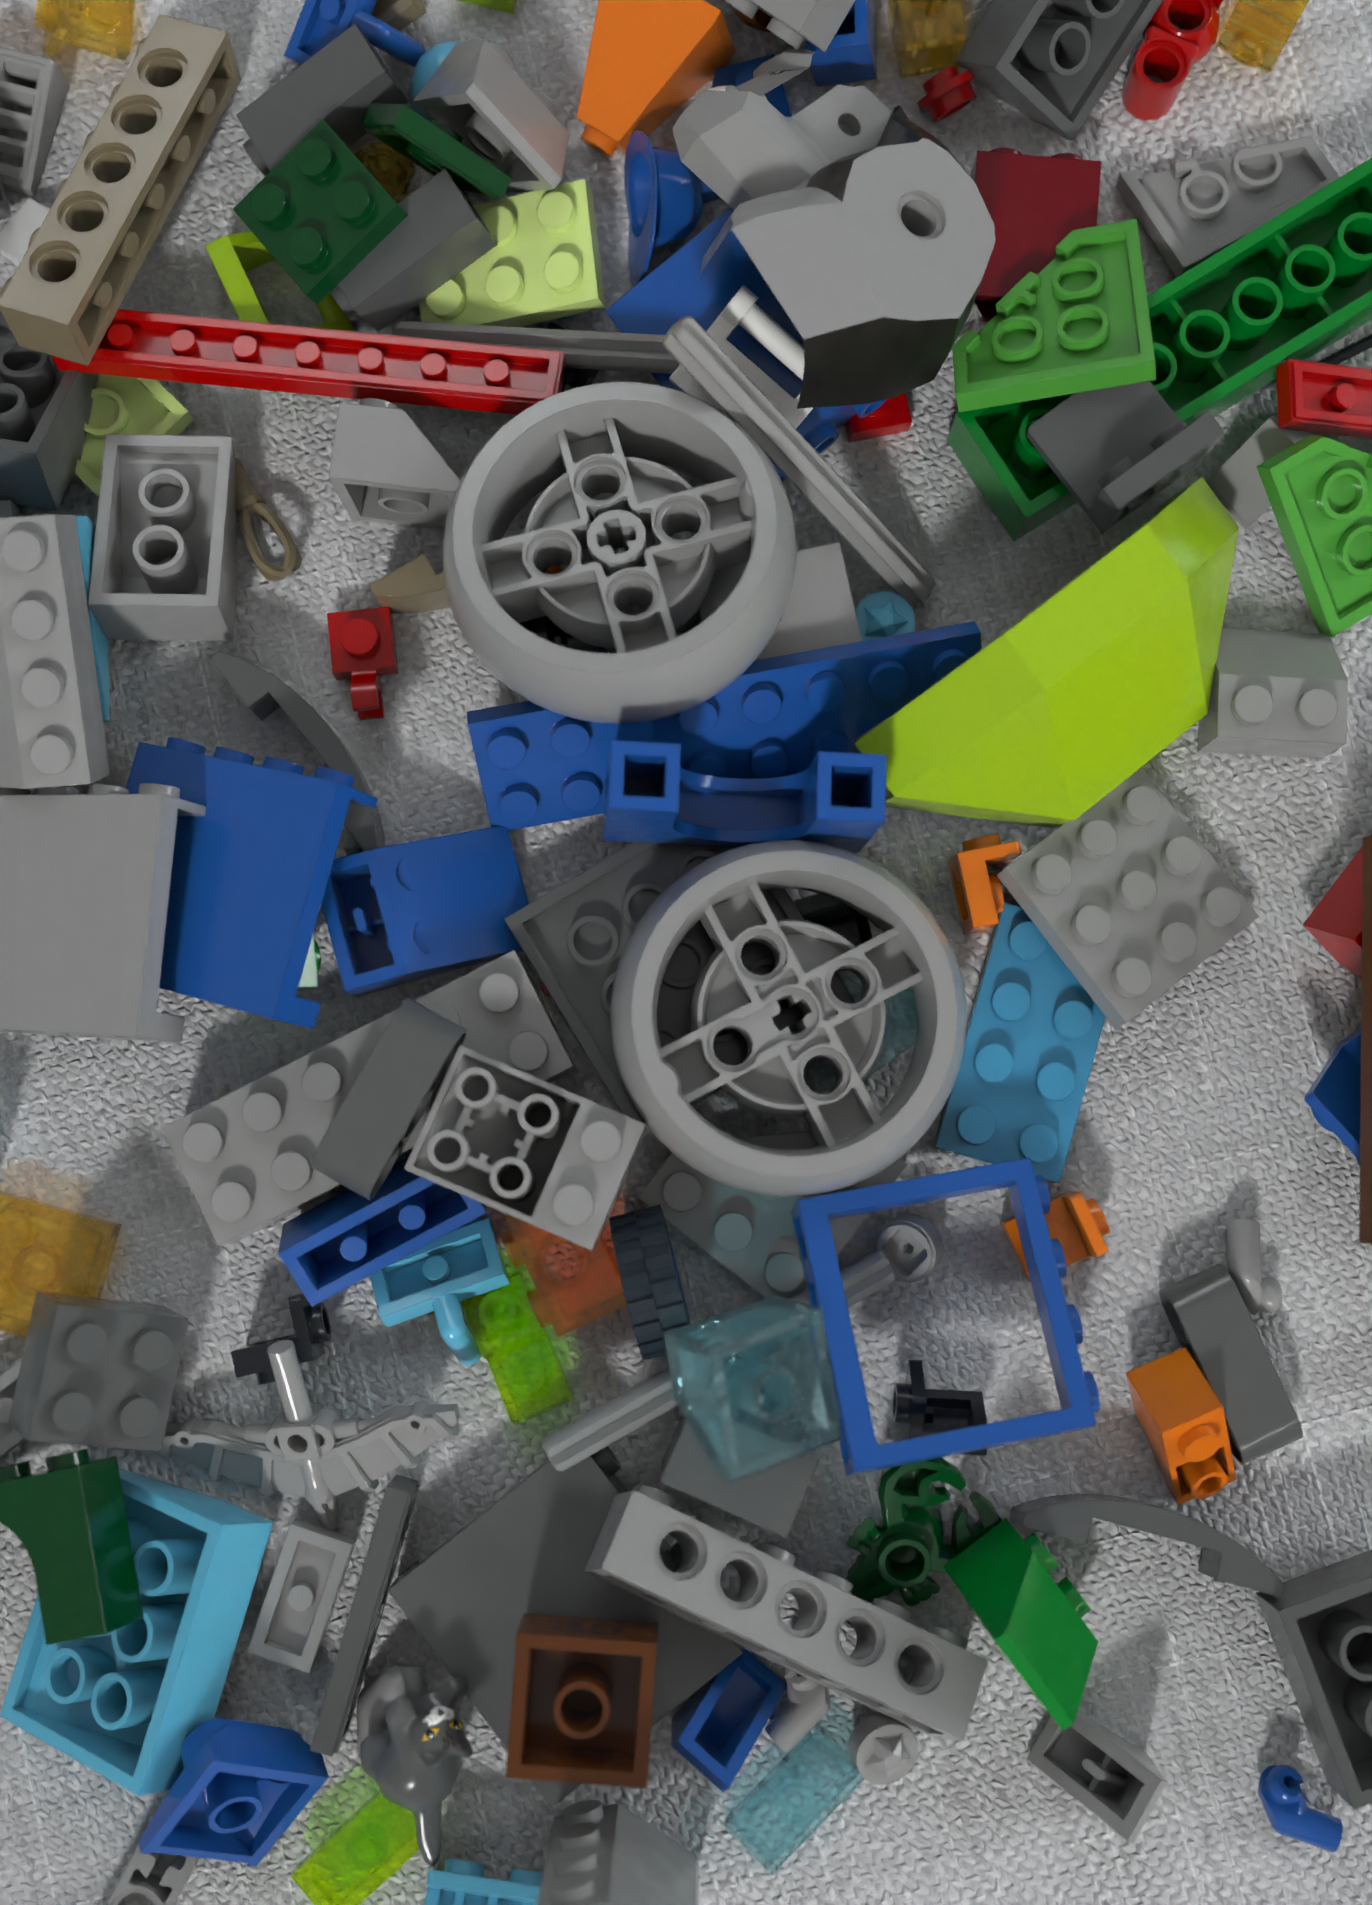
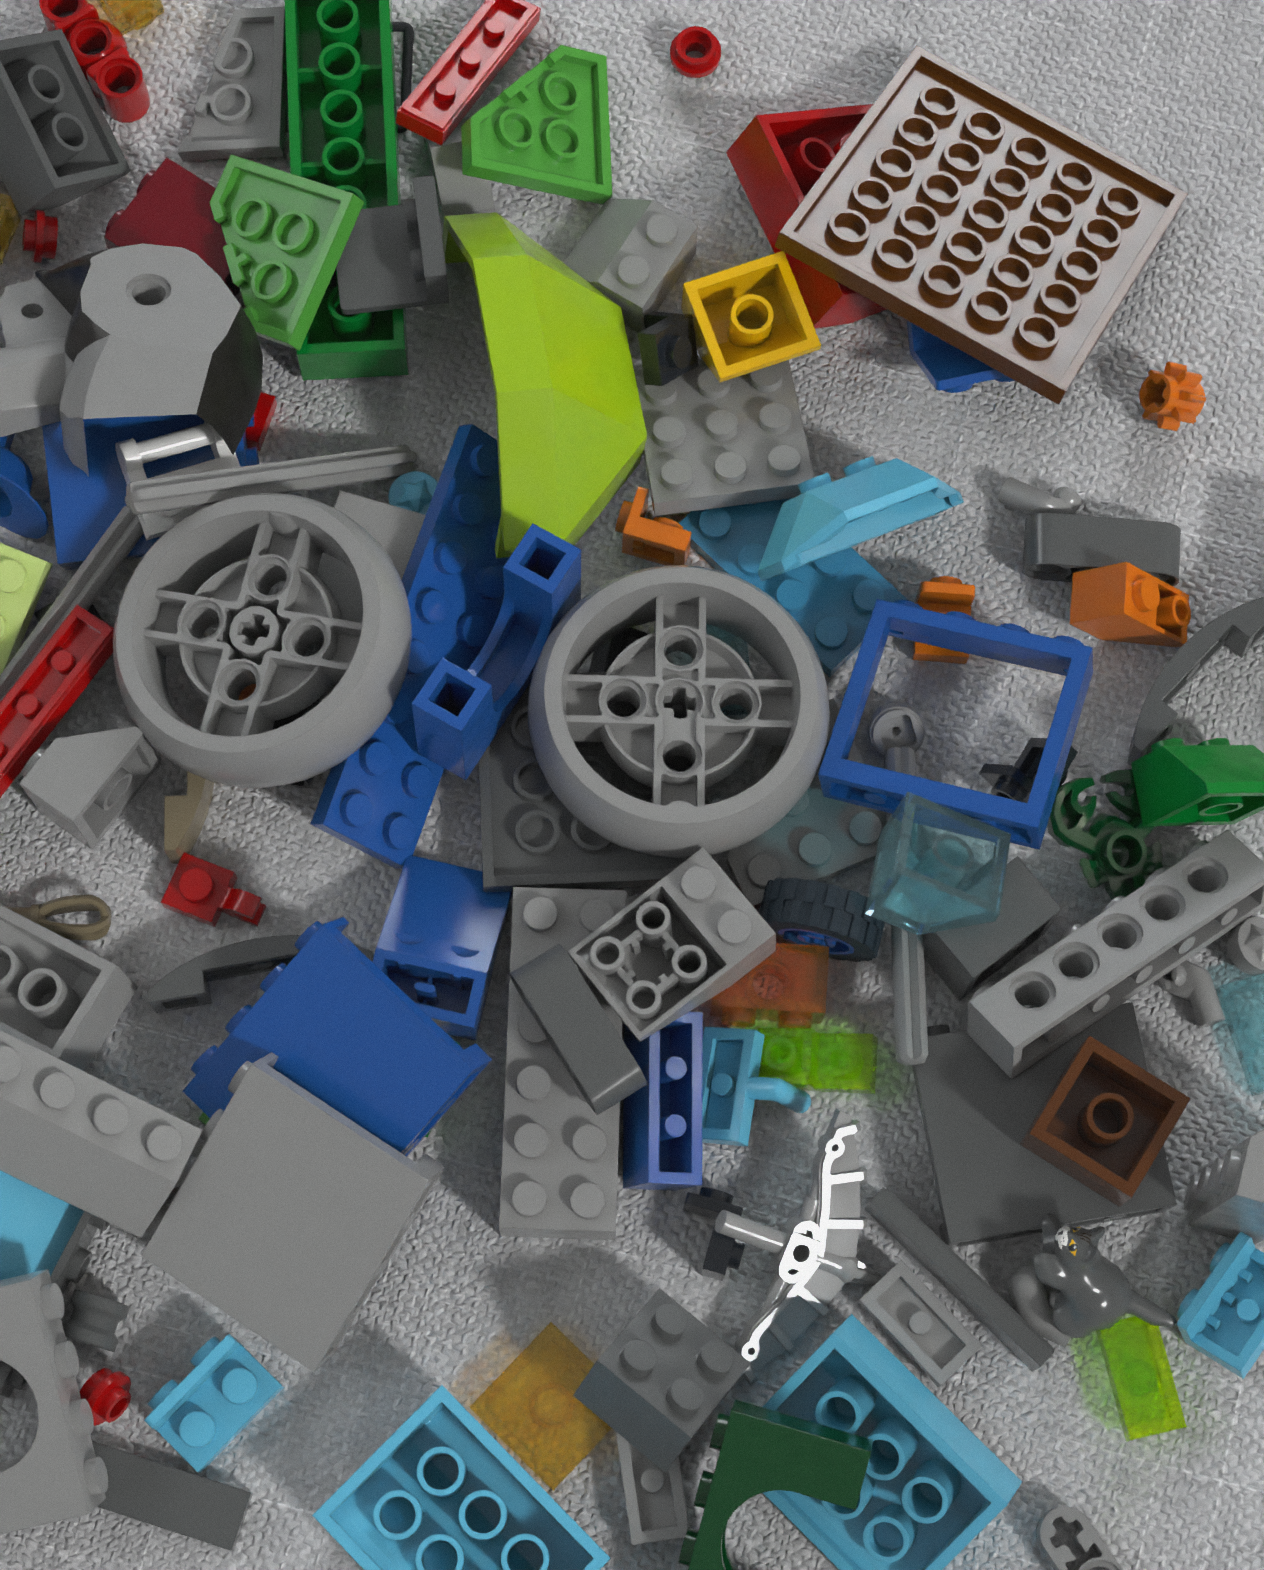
camera: 65 degrees left, 10 degrees down
blue slope [138,1718,329,1866] -> none
blue slope [671,1647,787,1792] -> none
none -> black bracket [638,311,699,386]
none -> yellow slope [681,251,821,383]
none -> medium azure wedge [757,456,964,581]

